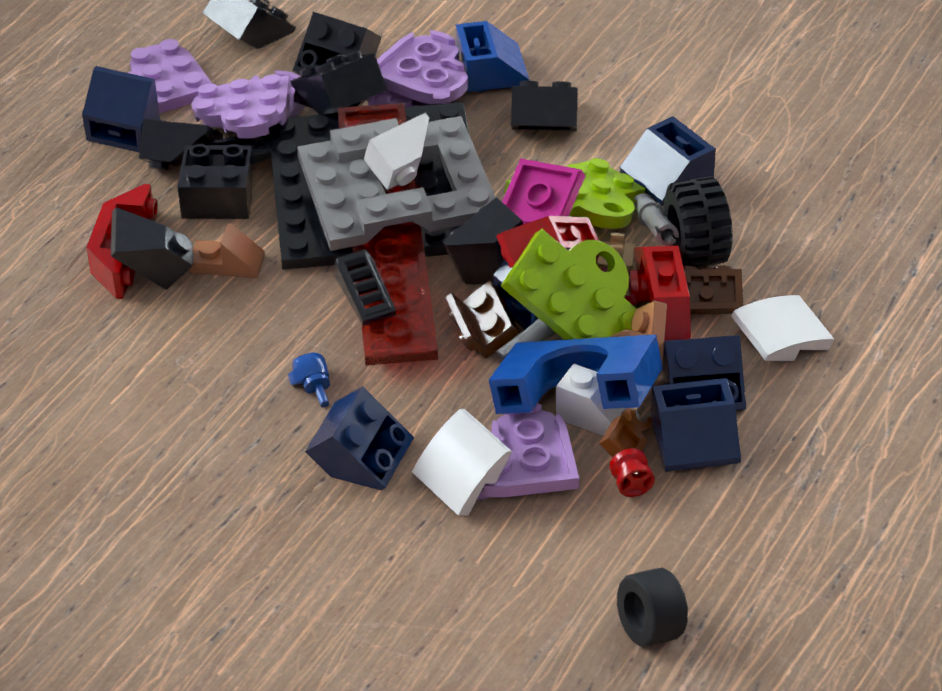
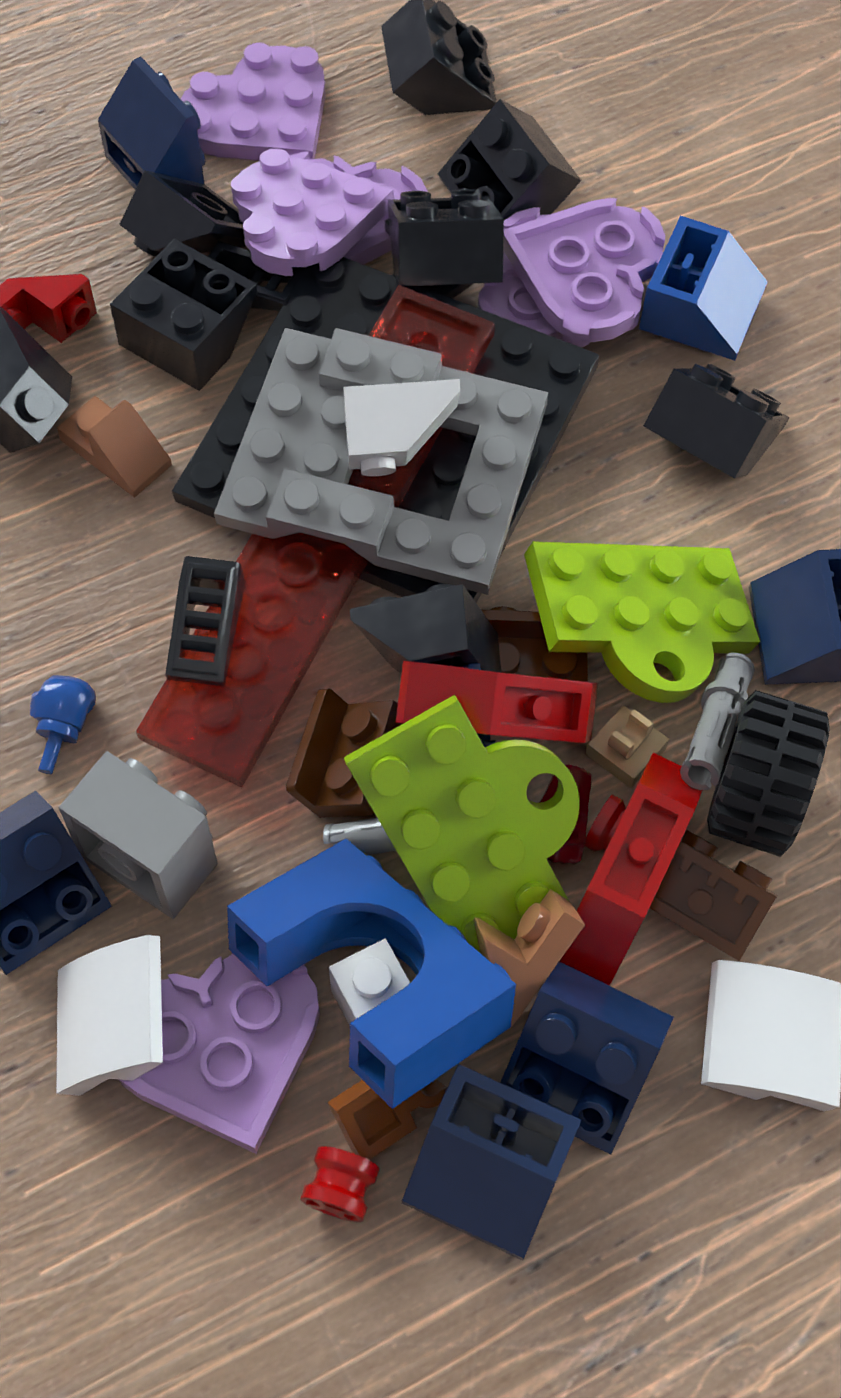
camera: 30 degrees right, 20 degrees up
dark pink tile [502,158,585,224] -> none
none -> light grey brick [58,751,218,919]

